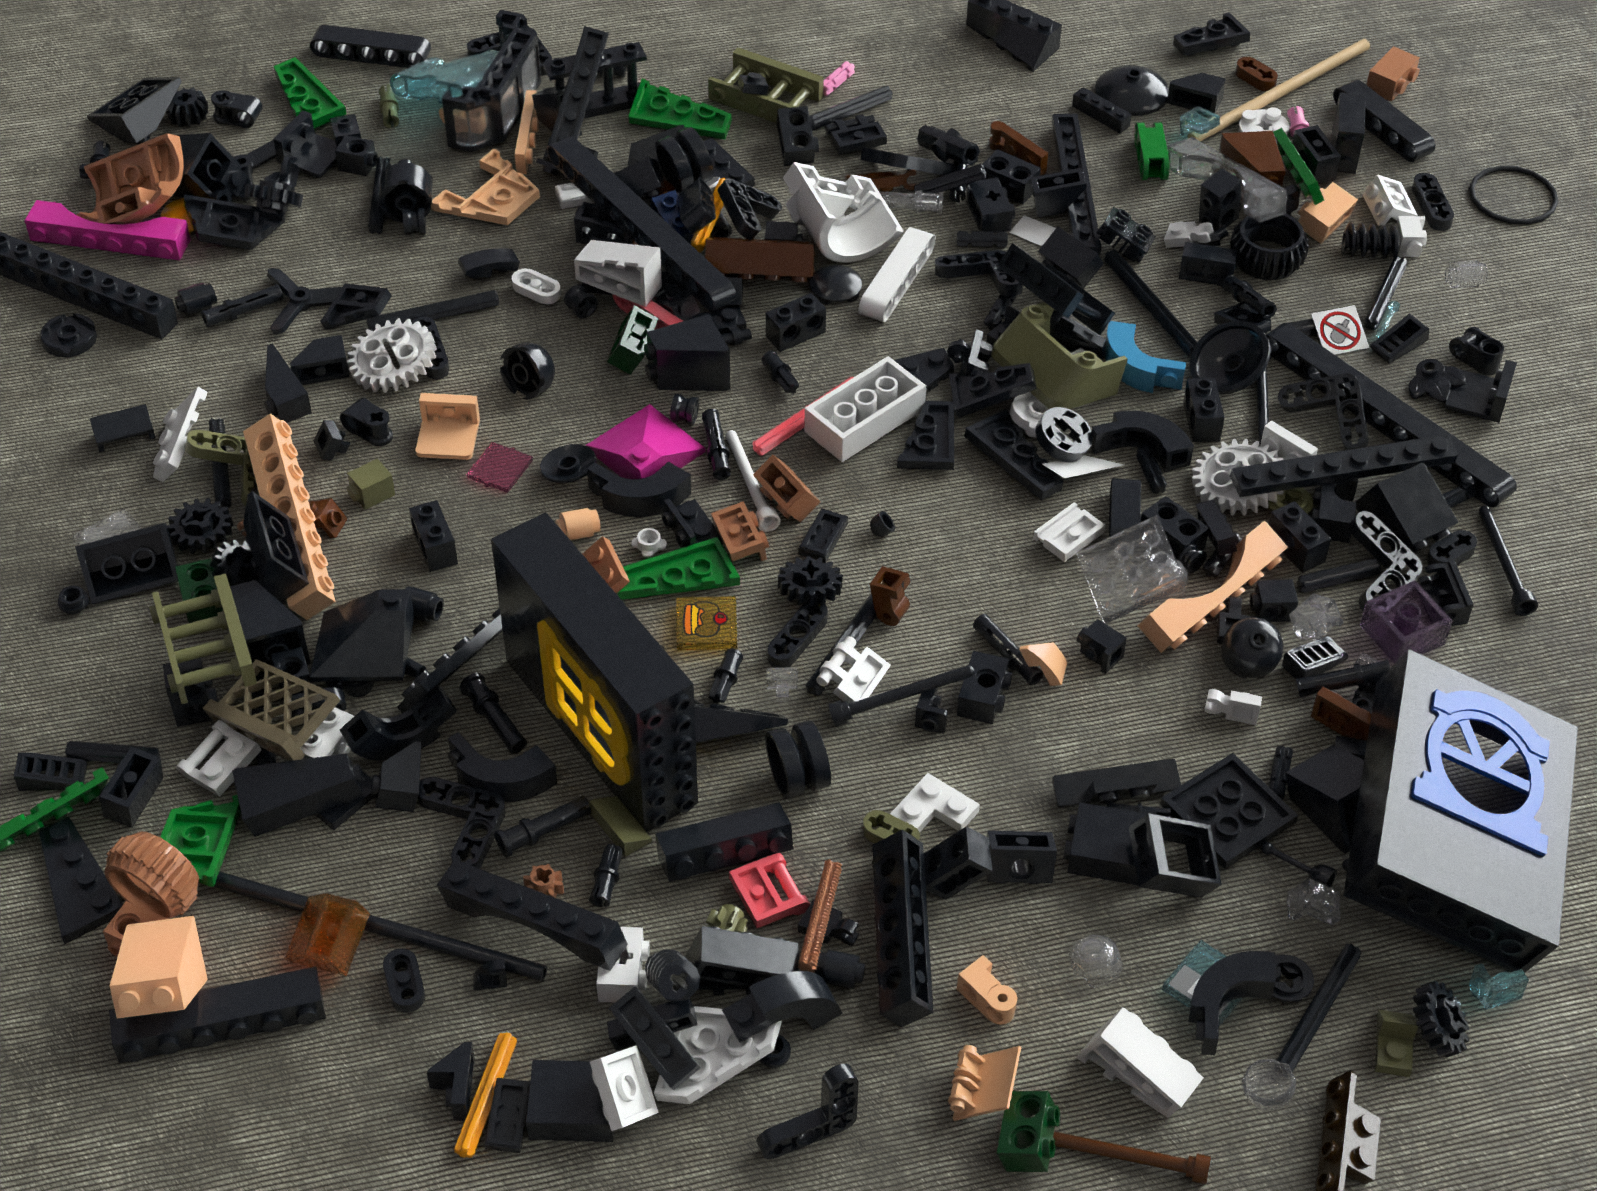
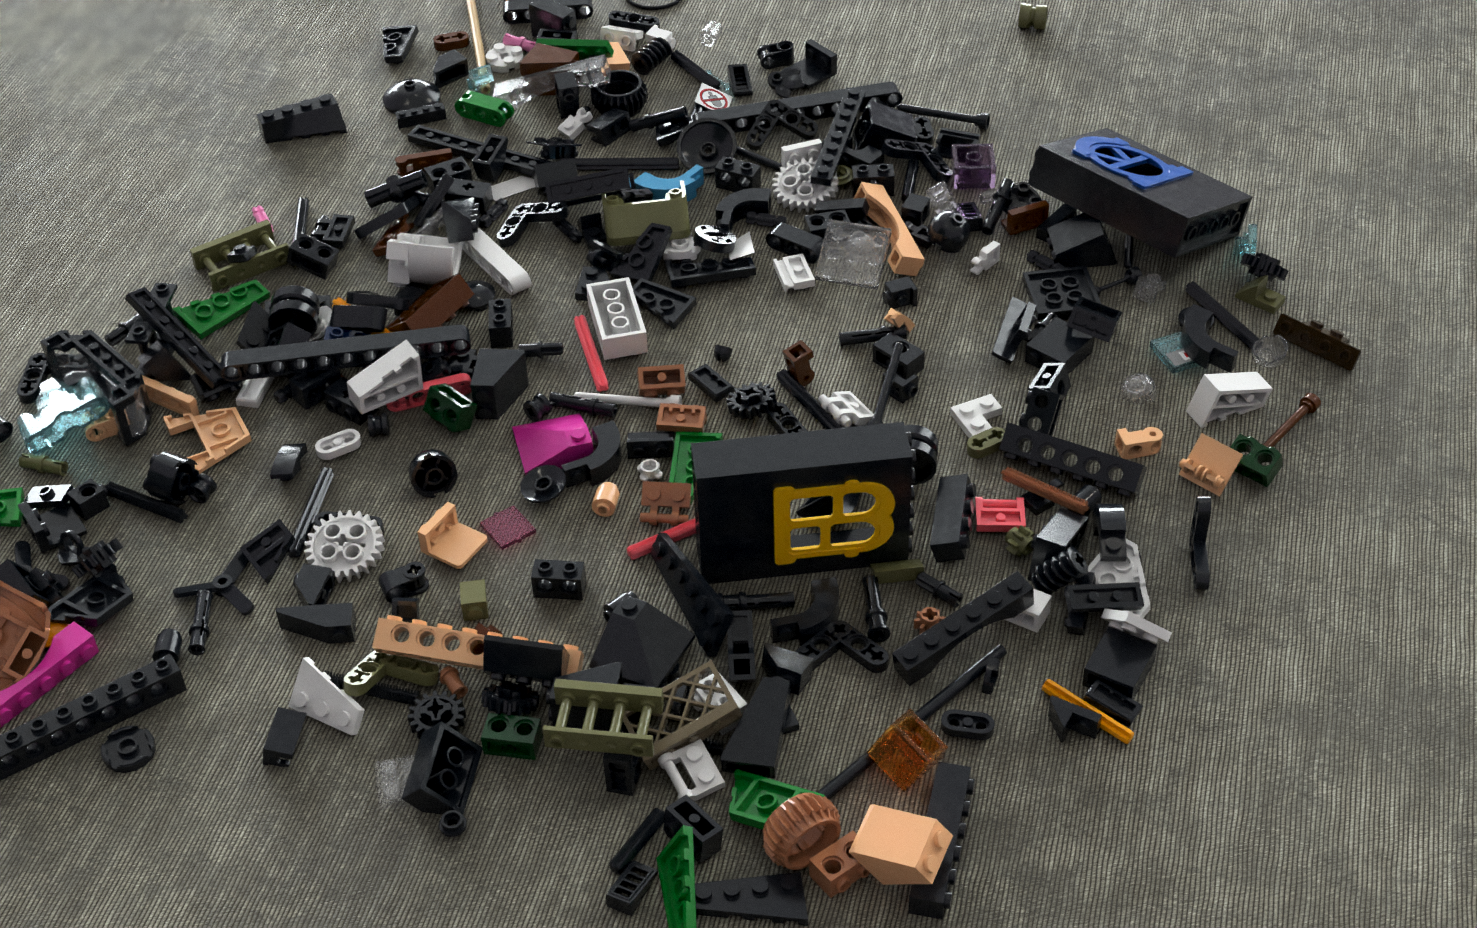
camera: 60 degrees left, 5 degrees down
none -> black wedge [441,197,481,244]

